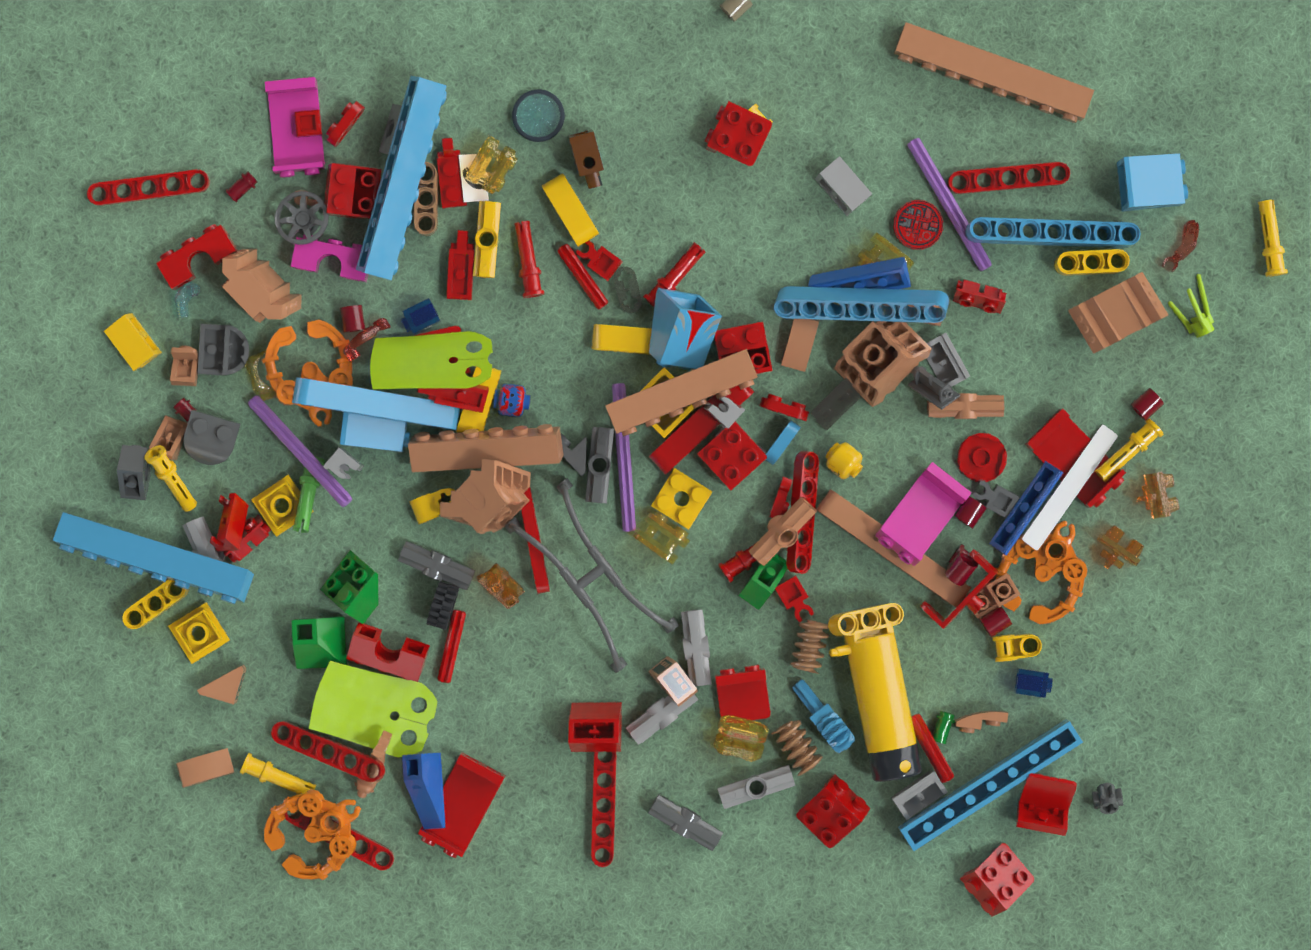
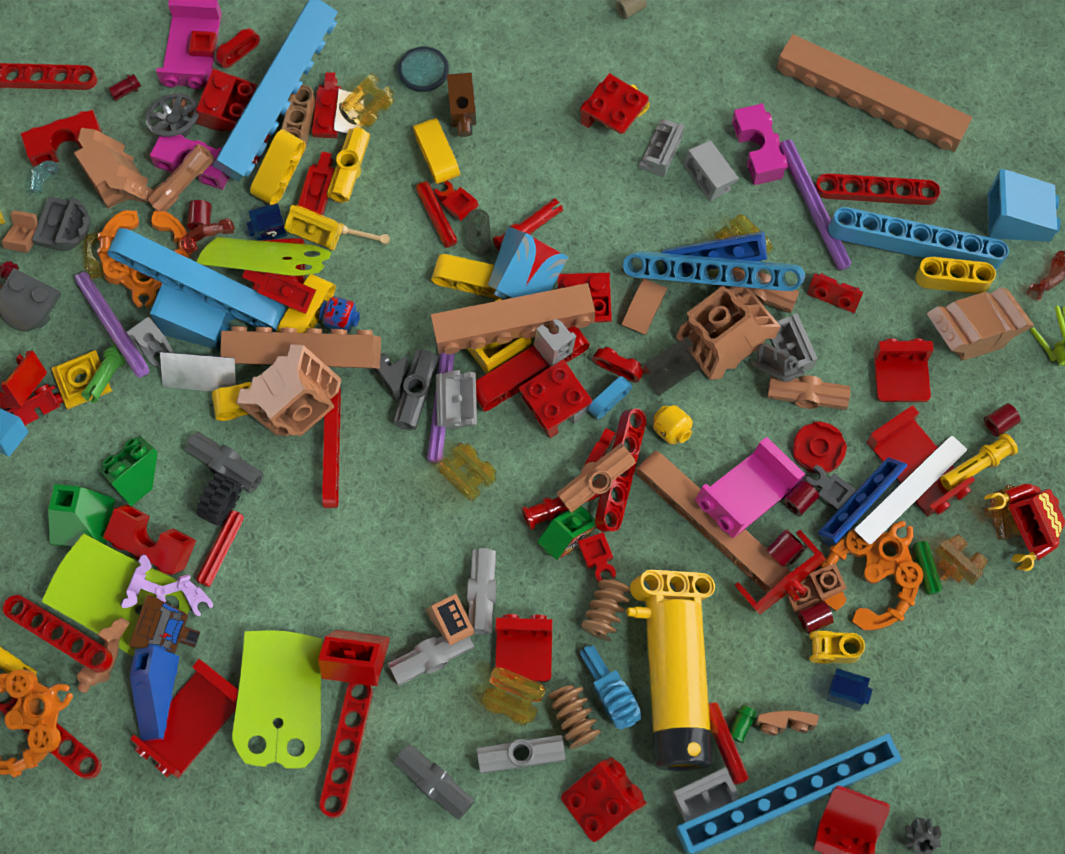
camera: 15 degrees right, 20 degrees down
clear orange hips [477,563,524,609] -> none
dark grey bar [504,478,679,673] -> none
red pin [514,221,545,298] -> none
yellow piece [651,468,712,530] -> none
tile [893,200,943,250] -> none
none -> lavender piece [121,555,213,616]
none -> torso [129,594,200,654]
none -> nougat axle [148,144,215,211]
none -> flat silver sticker [160,352,236,391]
none -> lime piece [232,630,322,769]
none -> yellow beam [250,129,306,207]
none -> yellow hinge [284,205,344,250]
none -> tan hinge [341,225,390,245]
none -> light grey hinge [436,370,477,429]
none -> light grey hinge [639,119,684,177]
none -> dark pink arch [732,103,788,185]
none -> red bracket [874,338,934,402]
none -> green axle [913,541,942,595]
none -> red torso [984,483,1065,571]

